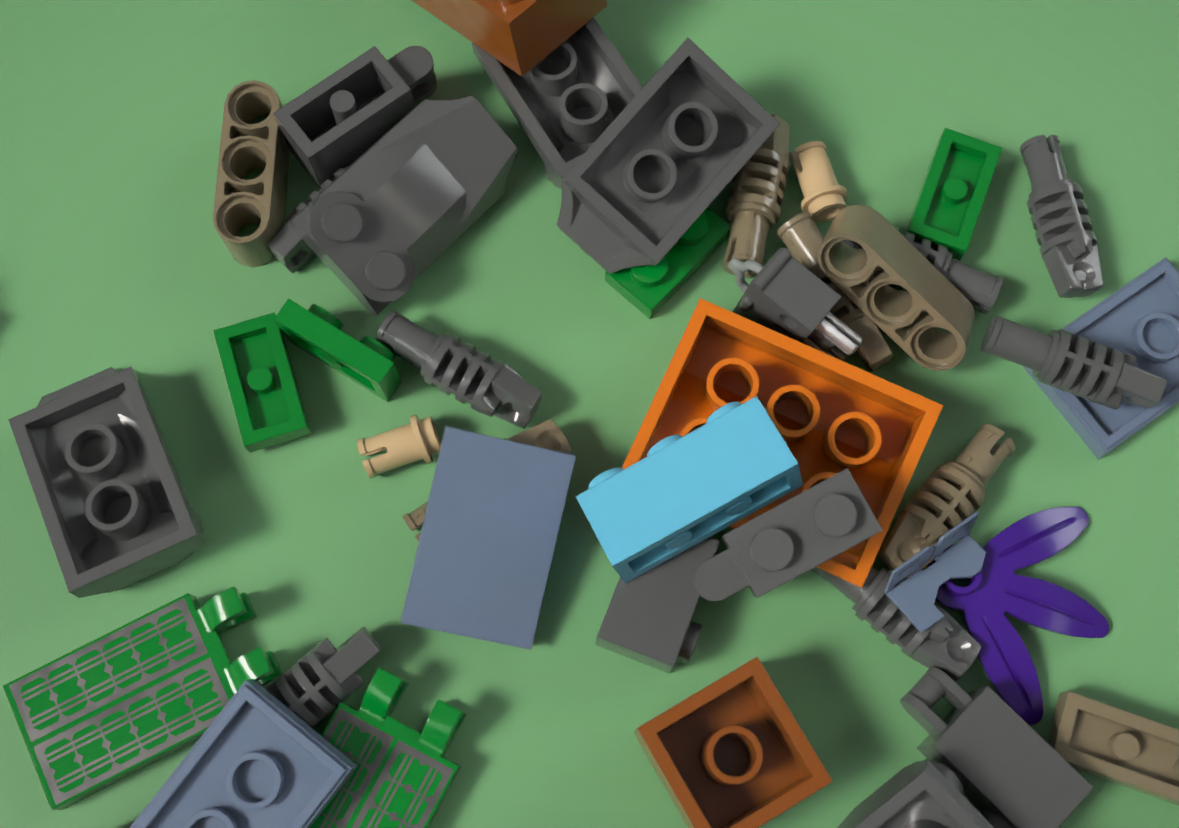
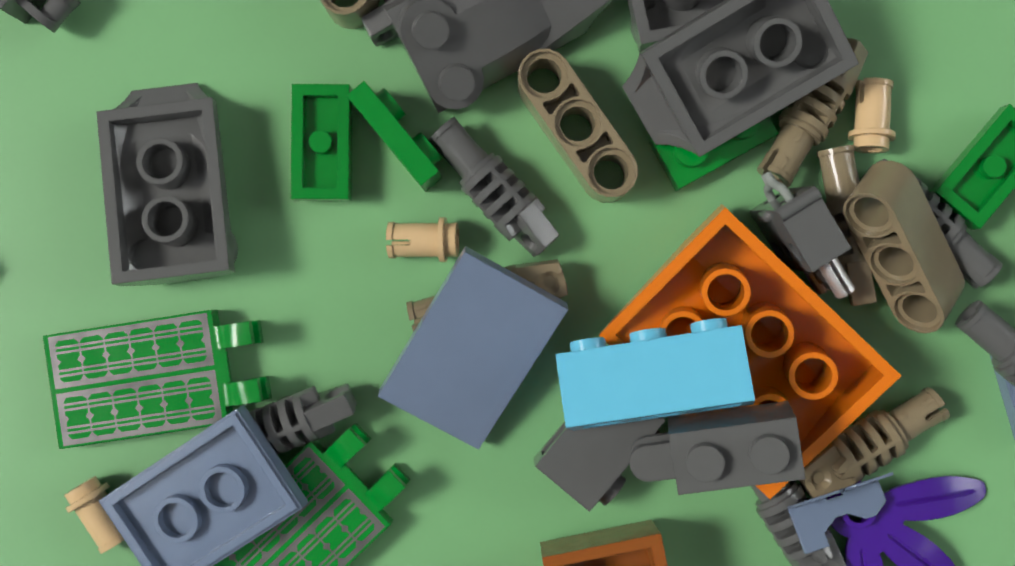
camera: 25 degrees right, 15 degrees up
none -> dark tan beam [518,49,638,203]

